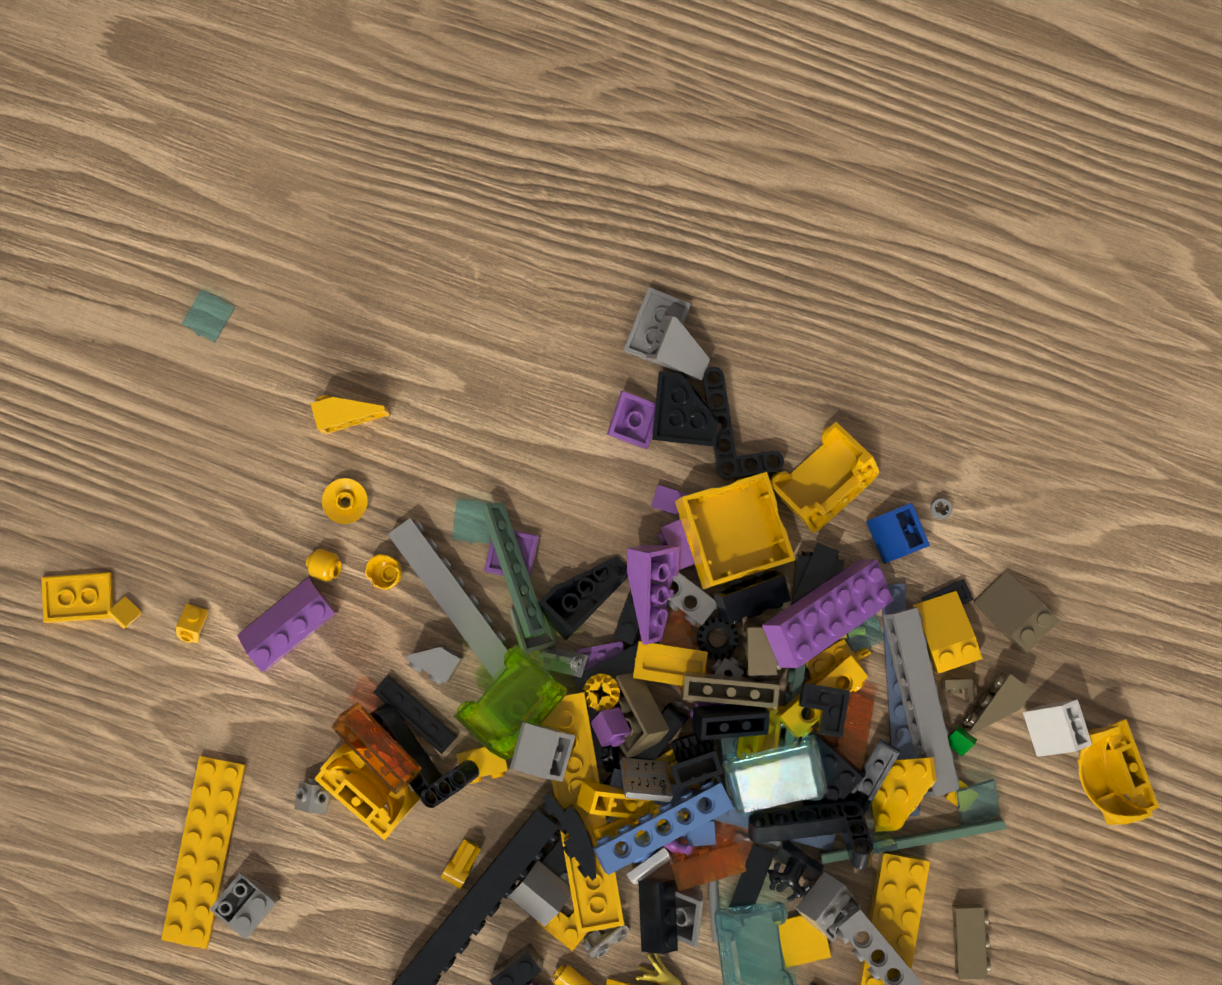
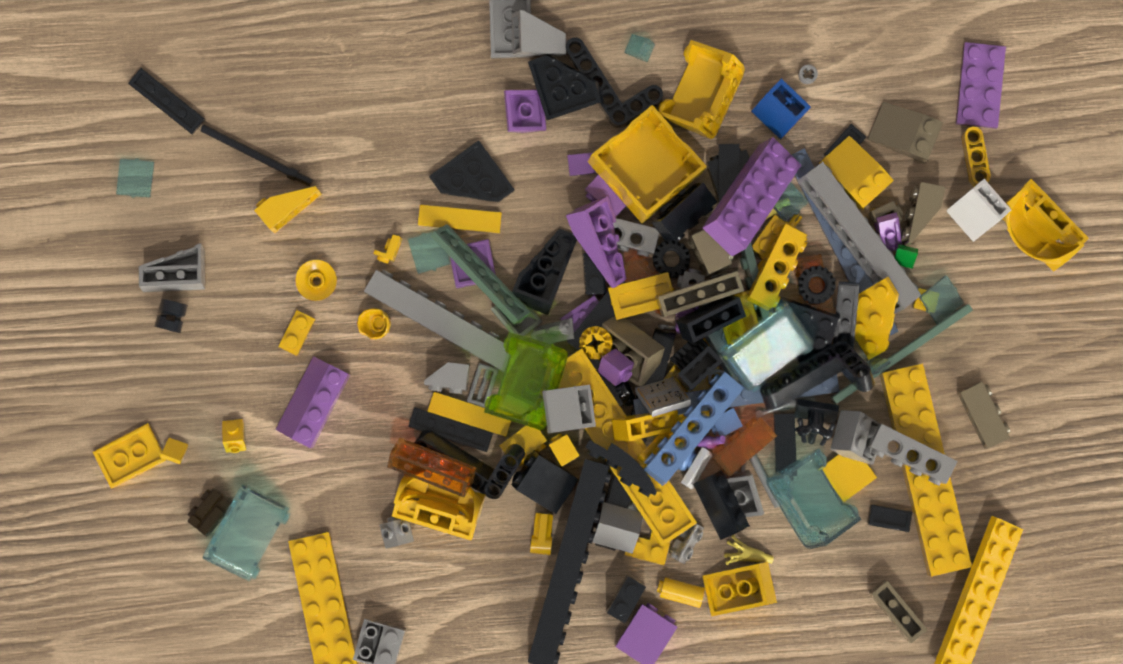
camera: 25 degrees left, 0 degrees up
yellow head [306,549,342,582] -> none
black plate [798,683,850,738] -> none
none -> black tile [128,68,206,135]
none -> light grey wedge [139,243,205,292]
none -> black wheel [154,299,188,333]
none -> dark brown brick [187,488,235,537]
none -> black bar [200,124,313,187]
none -> clear light blue windscreen [202,485,291,582]
none -> yellow plate [278,310,316,356]
none -> yellow bracket [373,234,402,264]
none -> yellow tile [418,205,502,234]
none -> yellow tile [428,392,513,437]
none -> black plate [429,140,515,203]
none -> light grey tile [467,363,499,408]
none -> black brick [511,450,579,514]
none -> yellow brick [549,433,579,467]
none -> clear light blue slope [624,34,655,62]
none -> black tyre [797,266,836,304]
none -> medium lavender slope [874,213,902,251]
none -> medium lavender plate [956,42,1006,129]
none -> yellow beam [961,127,991,187]

